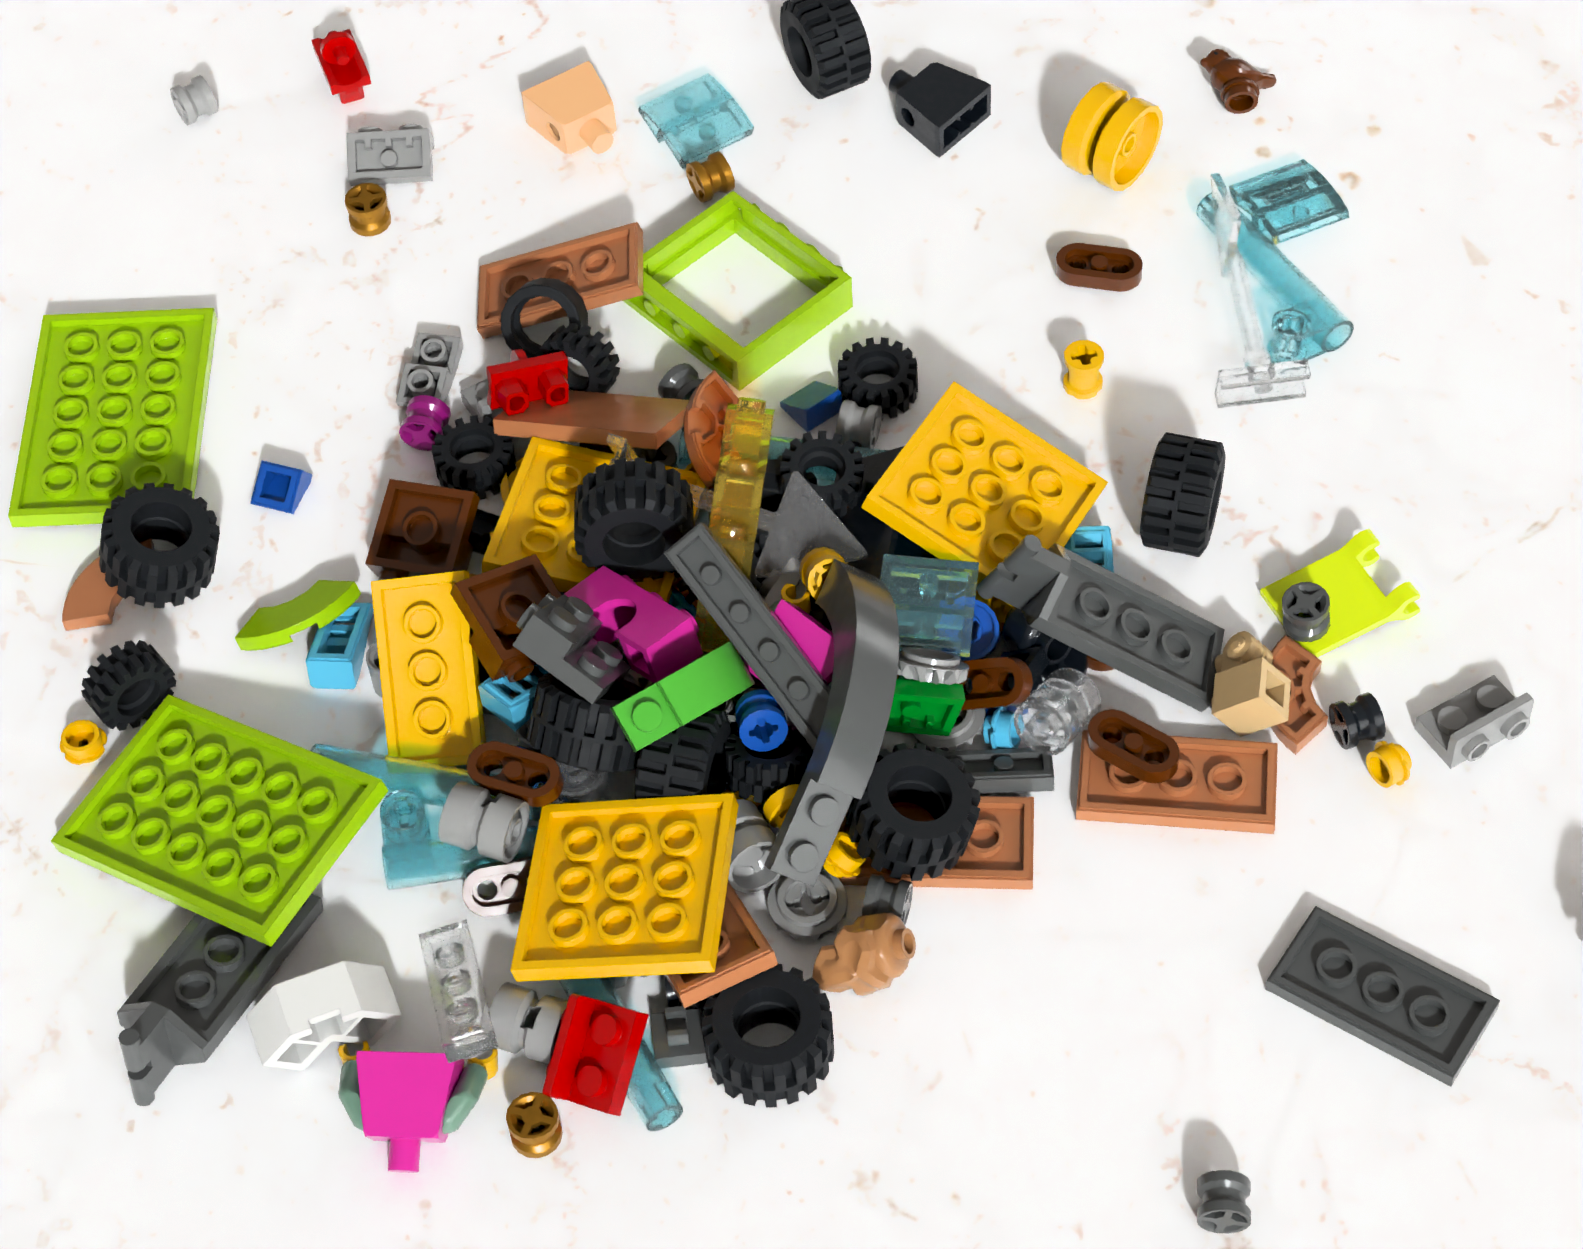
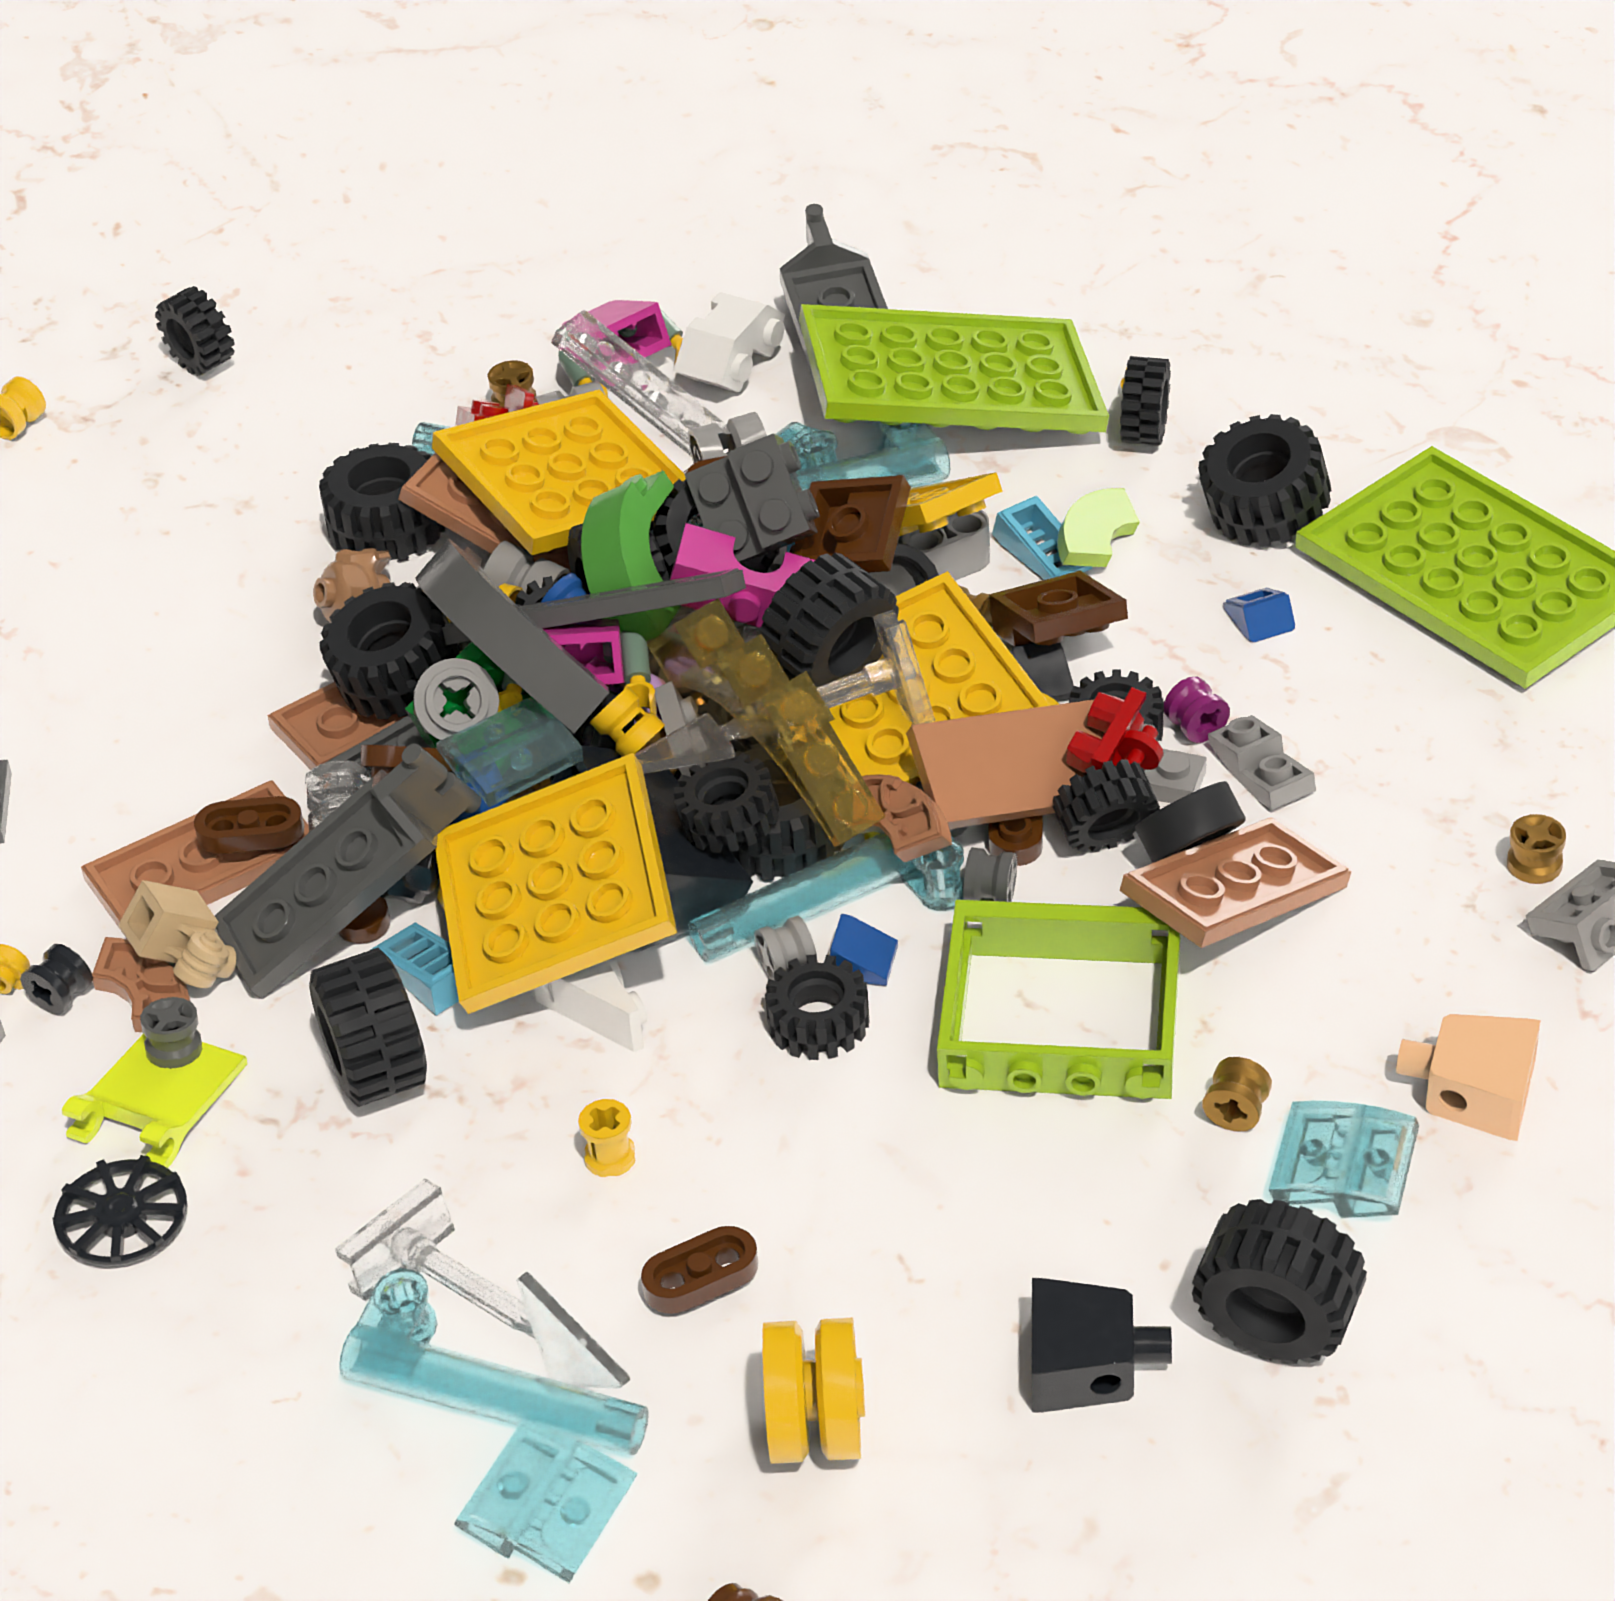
camera: 140 degrees right, 10 degrees down
none -> black wheel [52,1155,188,1266]

